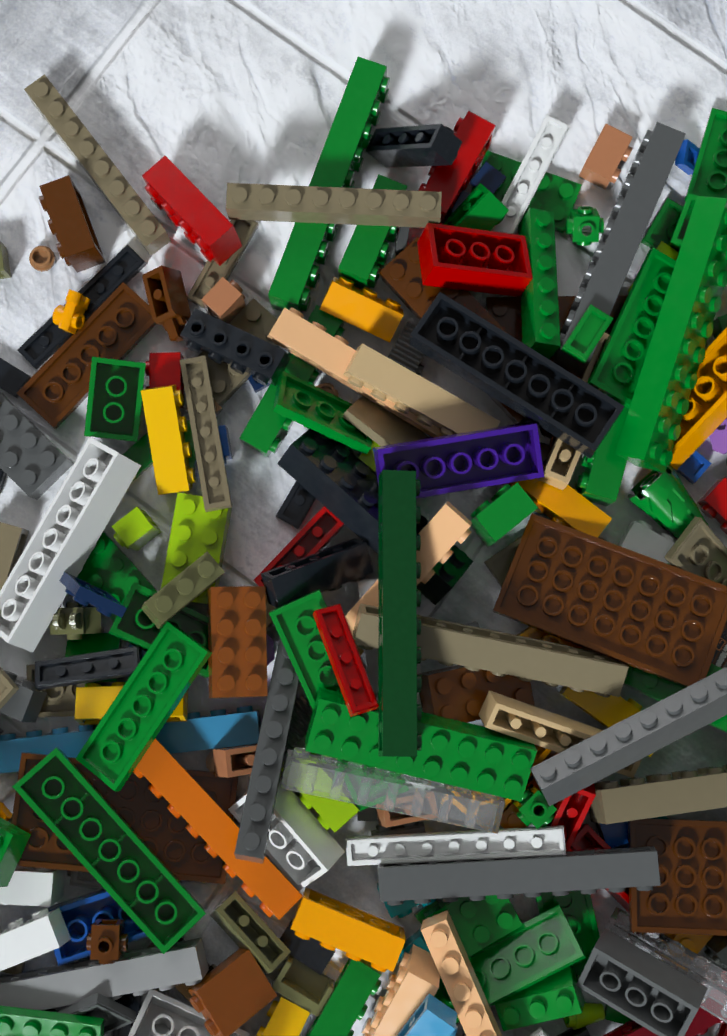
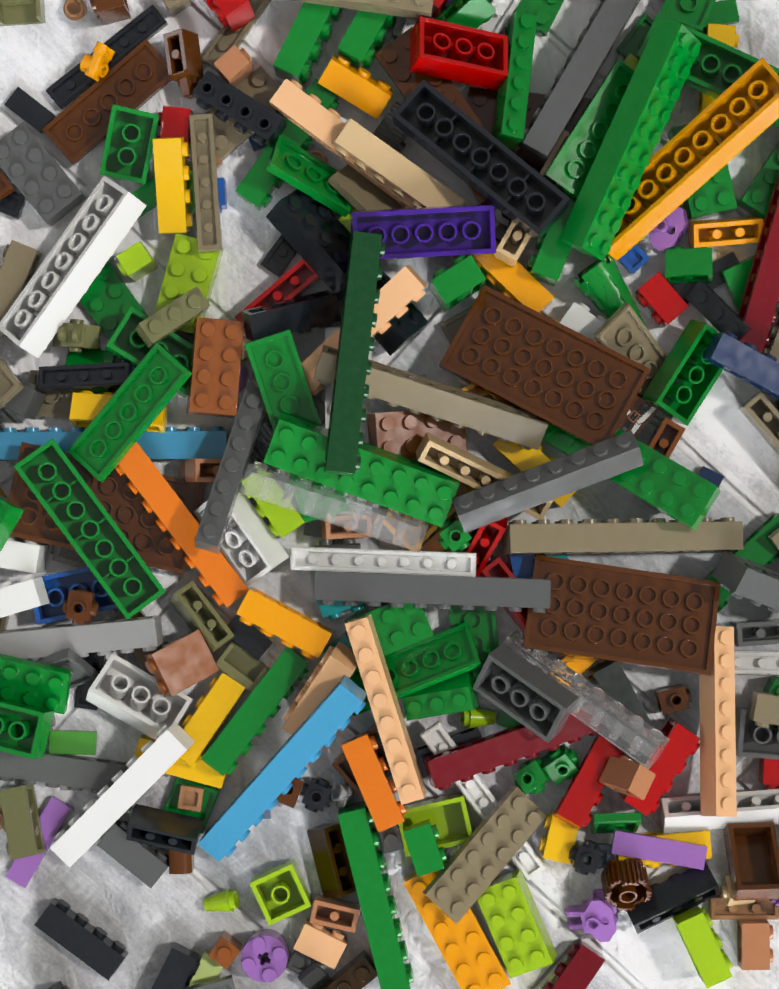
camera: 10 degrees right, 5 degrees up
dark blue plate [59,572,127,618] -> none
red tile [313,604,379,717] -> none
green tile [561,304,613,364] -> none
green brick [566,206,604,246] -> none

